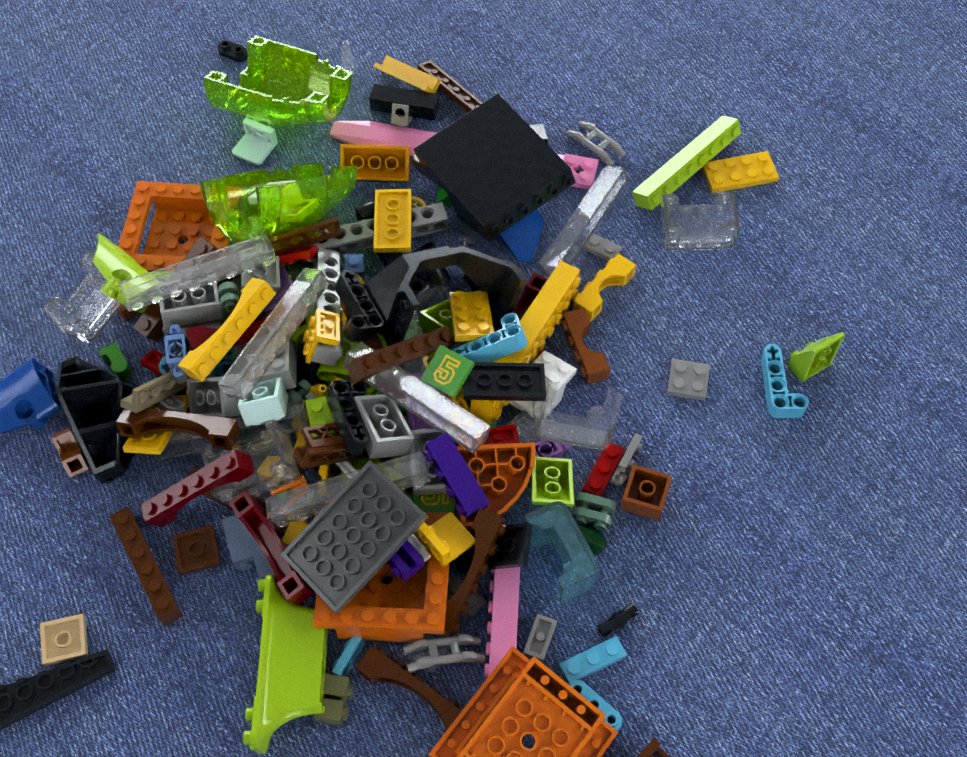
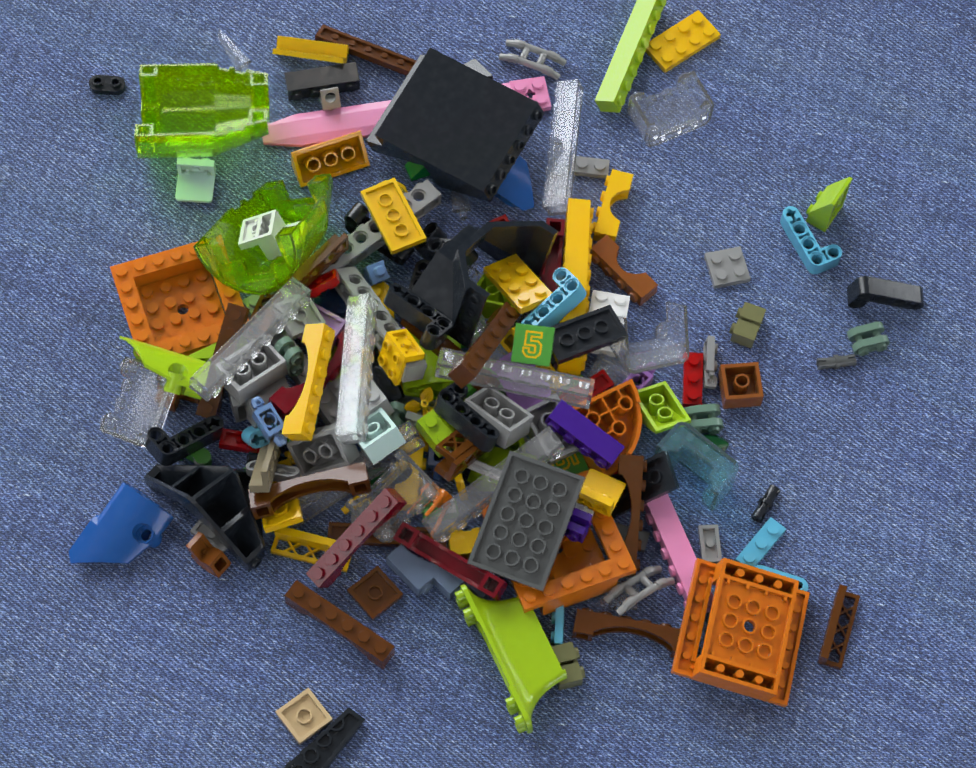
camera: 30 degrees left, 5 degrees up
none -> black beam [145,415,224,466]
none -> yellow fence [270,527,352,573]
none -> olive piece [729,302,766,349]
none -> dark grey pin [816,354,857,370]
none -> black beam [847,276,924,310]
none -> sand green brick [847,321,890,356]

